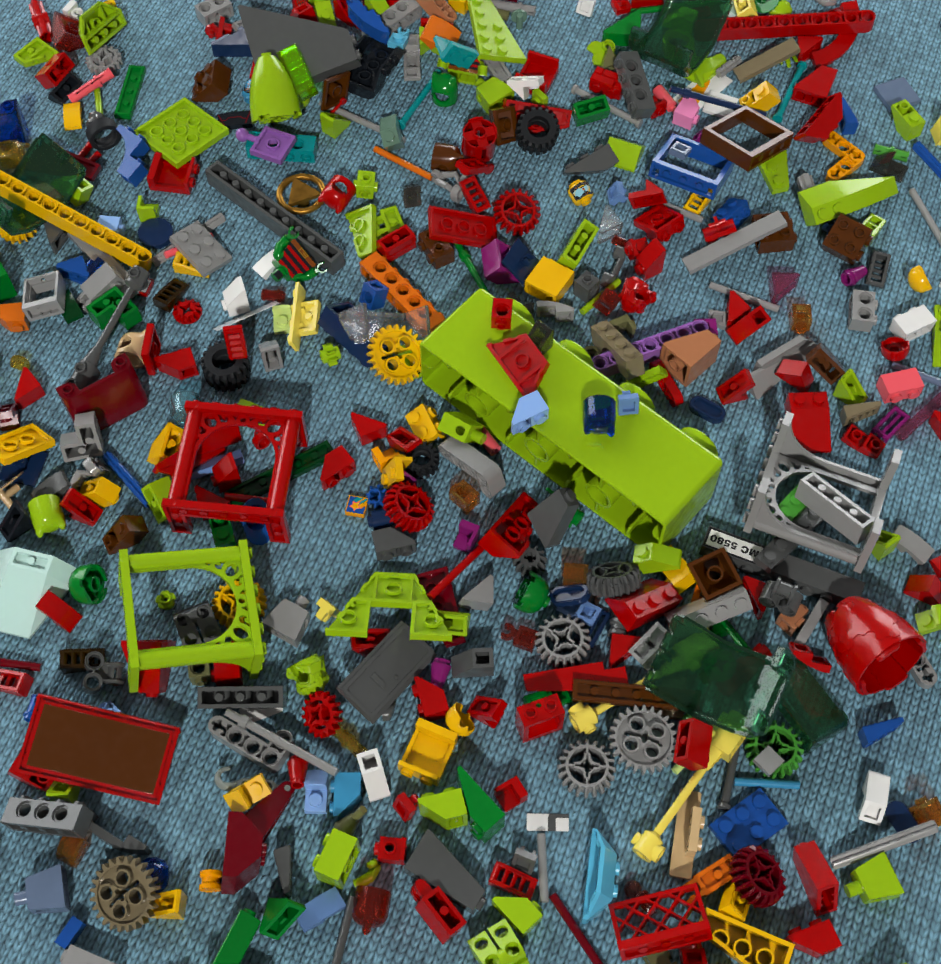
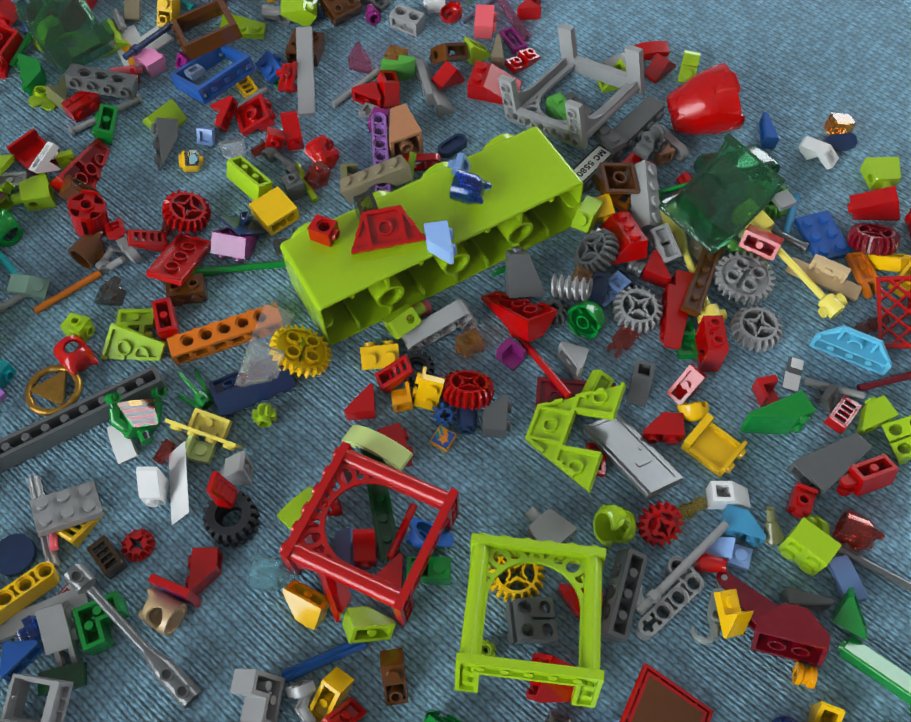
camera: 70 degrees left, 0 degrees up
dark red windscreen [55,353,149,431] -> none
olive brick [188,663,212,686] -> none
light yellow tile [315,597,341,623] -> none
blue brick [359,280,389,310] -> none
red tile [392,792,419,823] -> none
lime slope [417,787,468,830] -> none
magenta cone [431,658,451,689] -> none
black tyre [515,107,560,155] -> none
light grey slope [536,301,574,322] -> none
red slope [716,368,756,405] -> none
red slope [788,642,832,673] -> none
light grey brick [794,472,875,545] -> none
light grey axle [830,820,939,870] -> none
none -> green plant [177,369,214,411]
none -> yellowish green slope [341,425,413,471]
none -> bright green slope [381,55,416,81]
none -> light grey piece [551,273,593,301]

